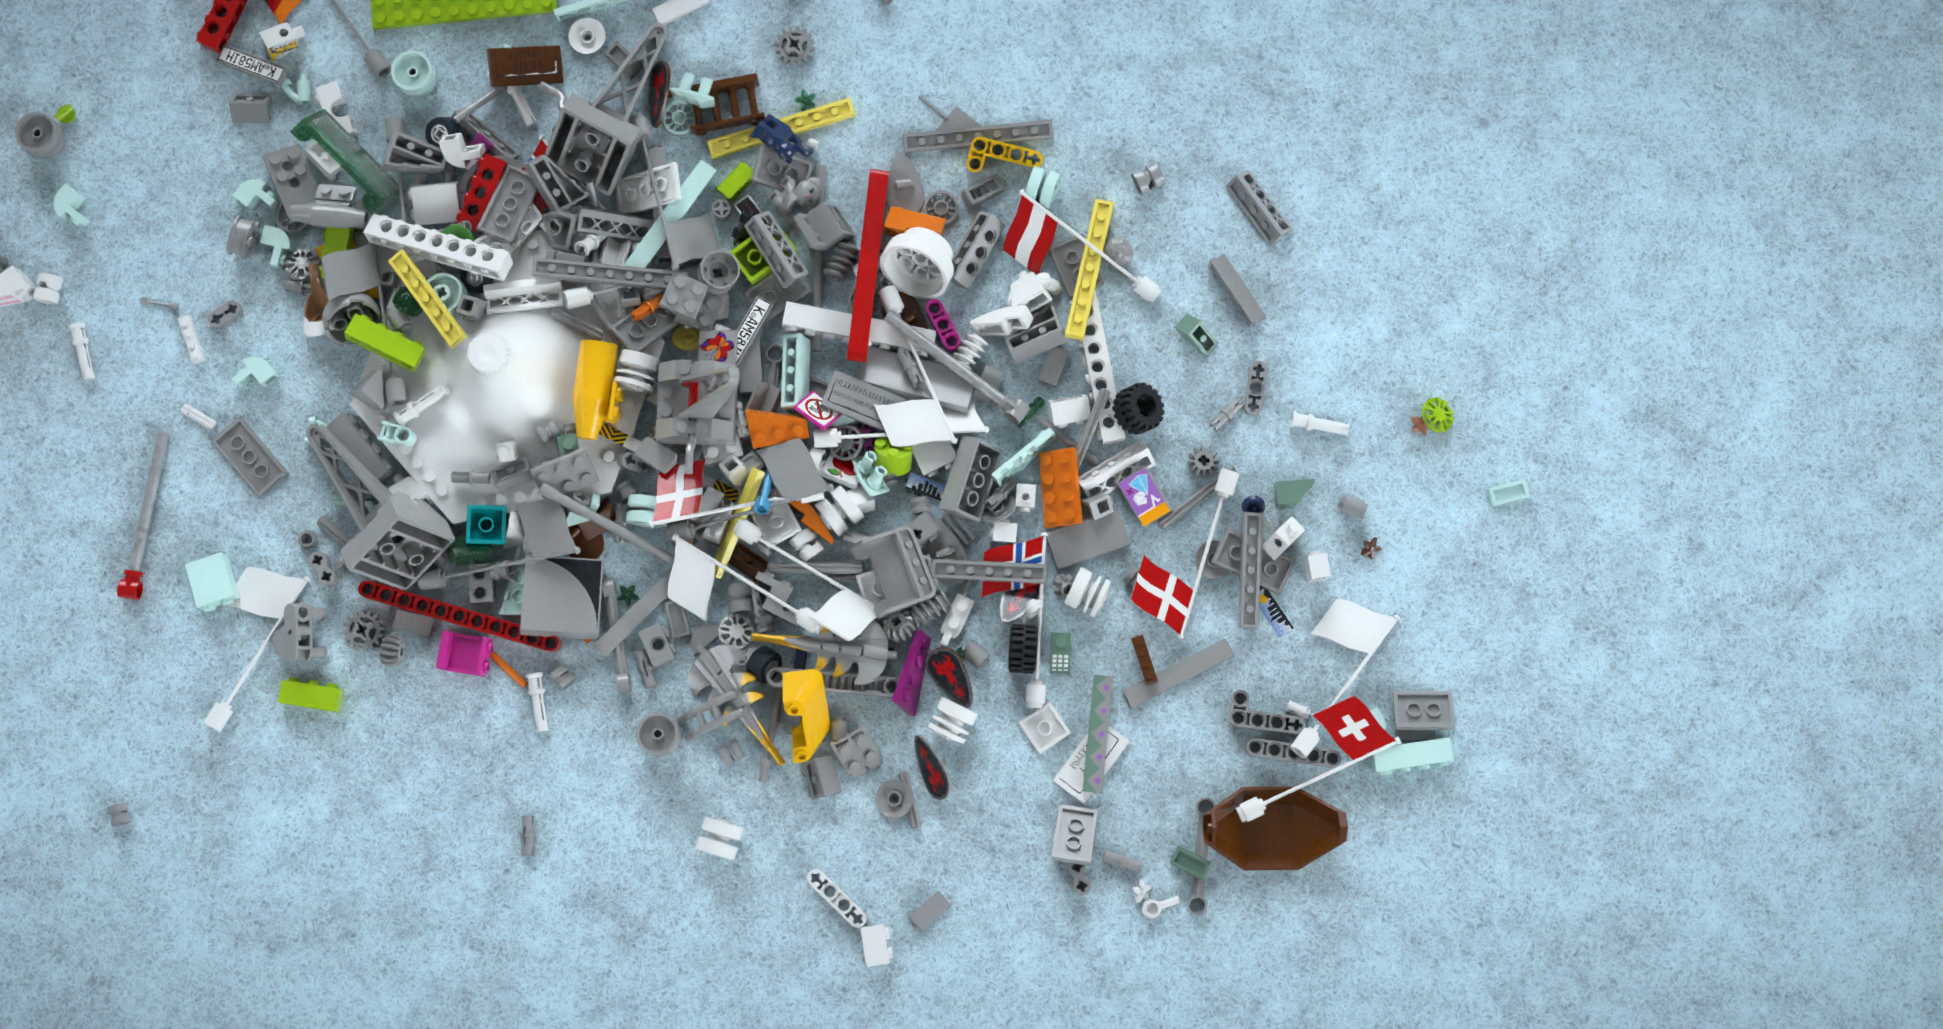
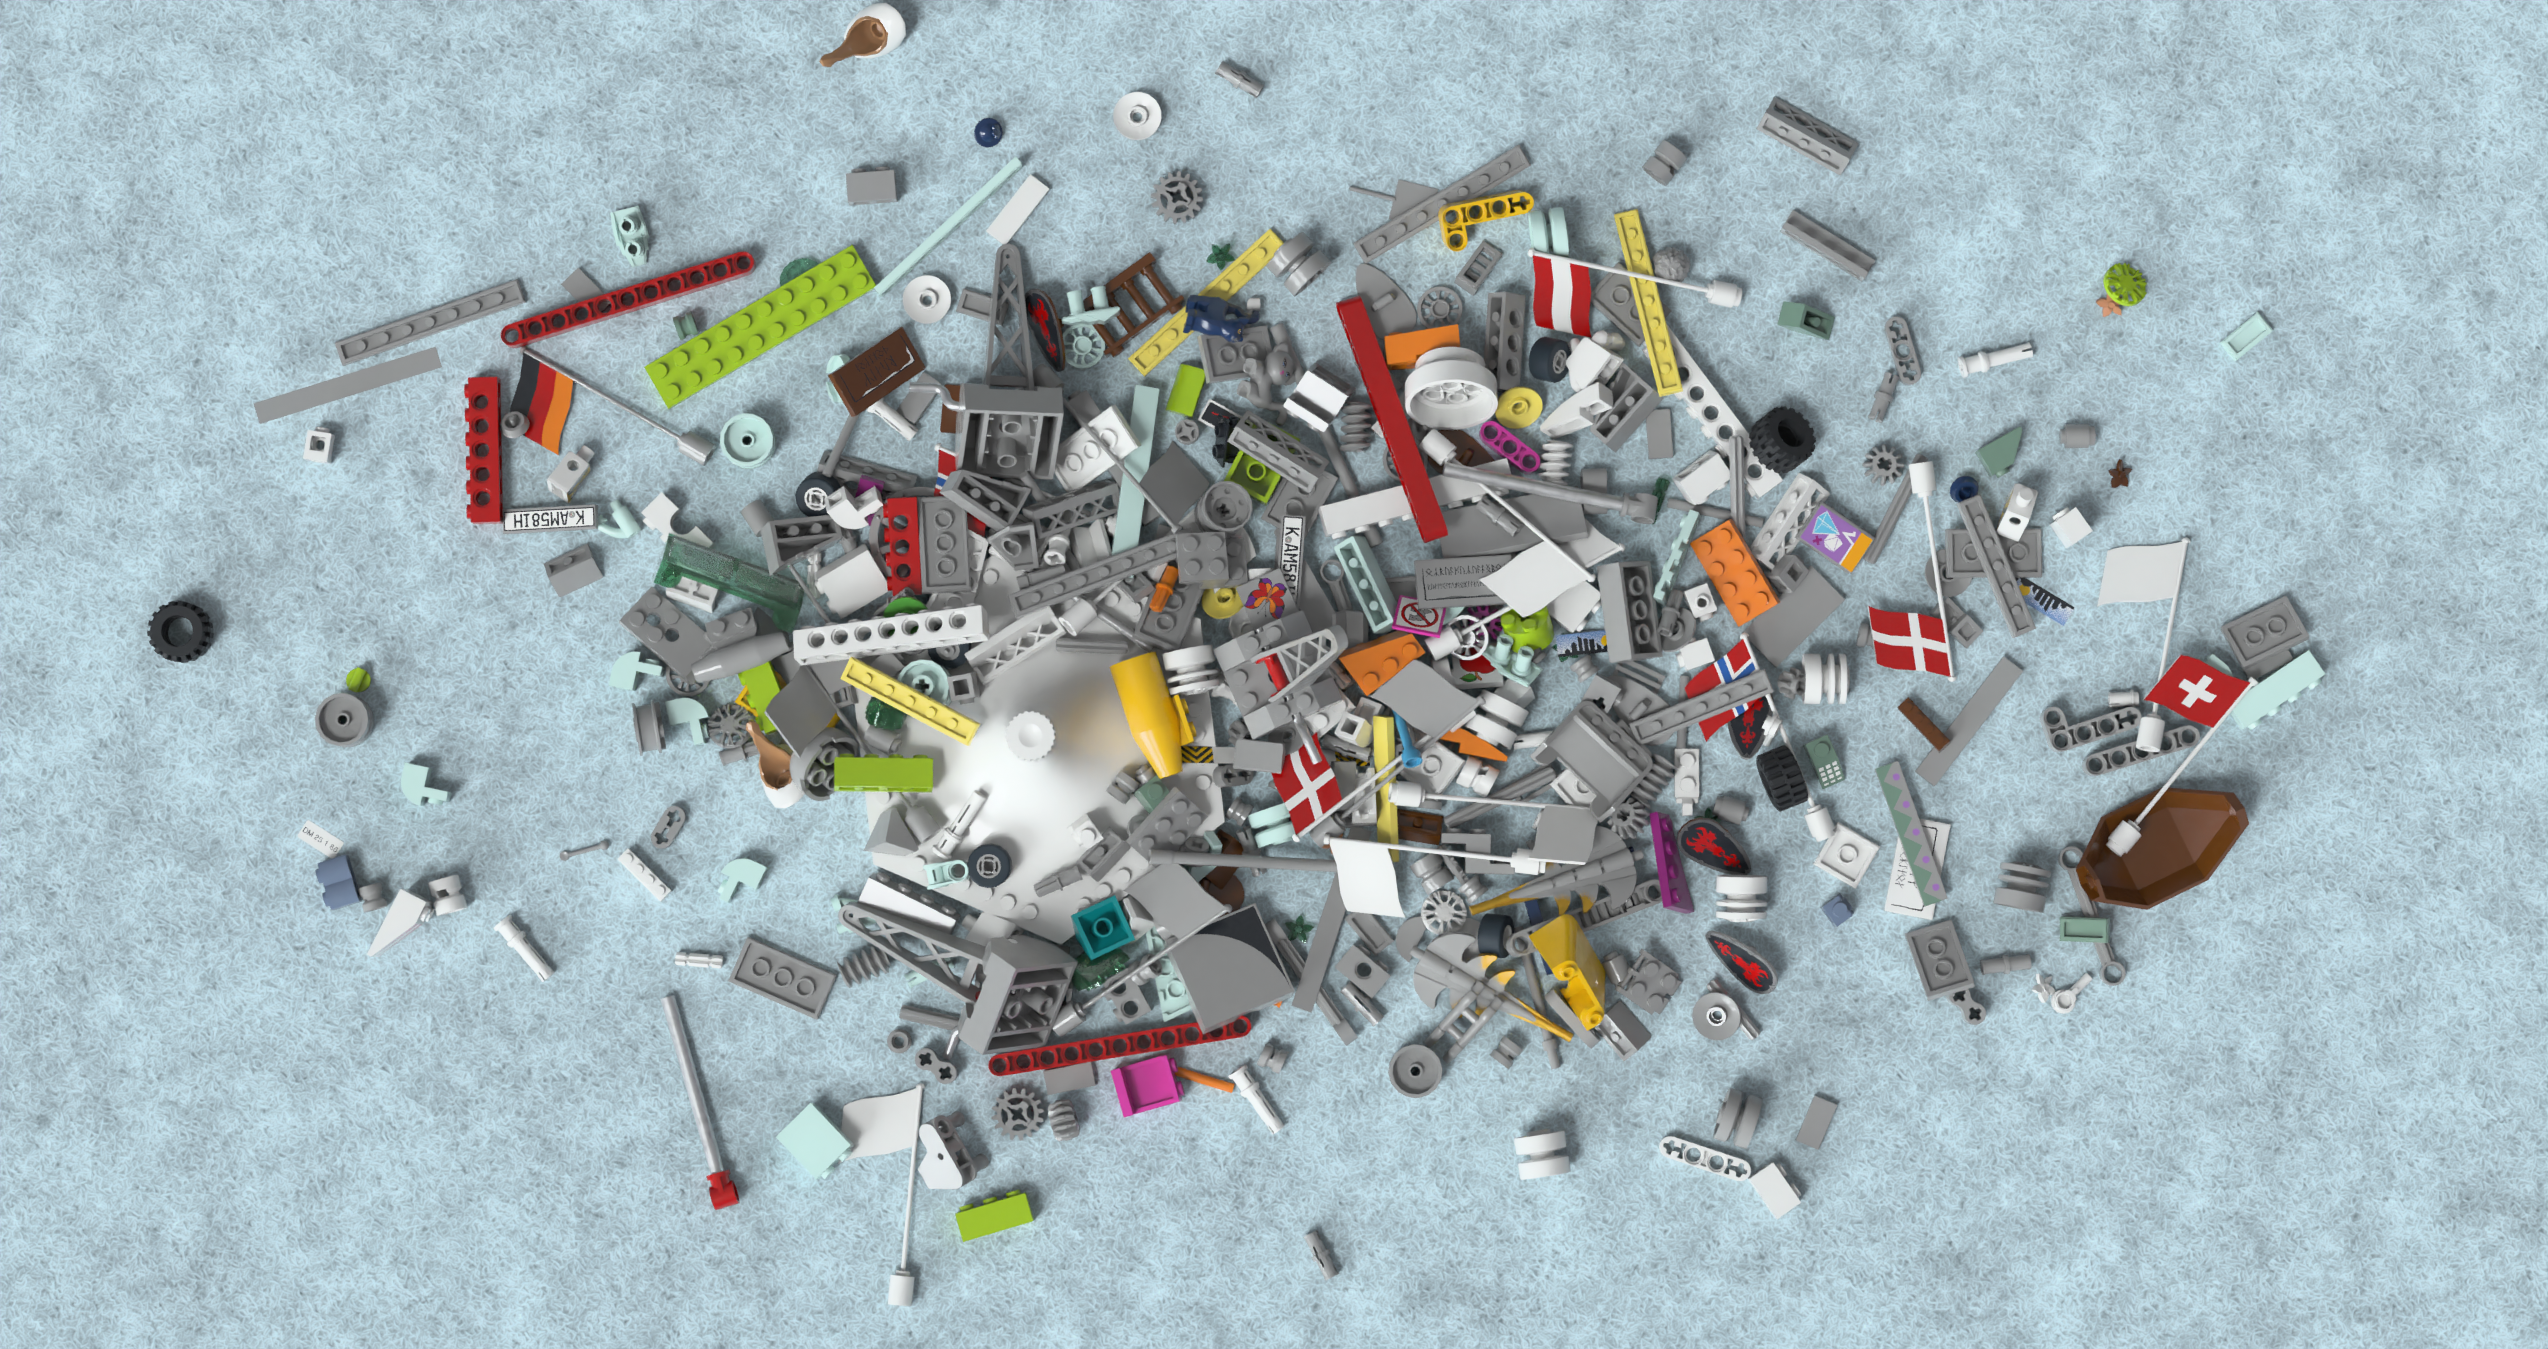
camera: 25 degrees left, 5 degrees up
none -> light grey piece [837,946,891,988]
none -> light grey slope [896,372,942,425]
none -> black wheel [967,843,1012,888]
none -> light grey wheel [1266,232,1331,297]
none -> light grey pin [1322,733,1373,763]
none -> light yellow dish [1495,387,1543,429]
none -> black wheel [1528,337,1571,383]
none -> light grey beam [1544,988,1601,1049]
none -> light grey wheel [1713,1087,1763,1149]
none -> sand blue brick [1820,893,1854,927]
none -> light grey slope [1929,597,1983,648]
none -> light grey wheel [1993,861,2051,913]

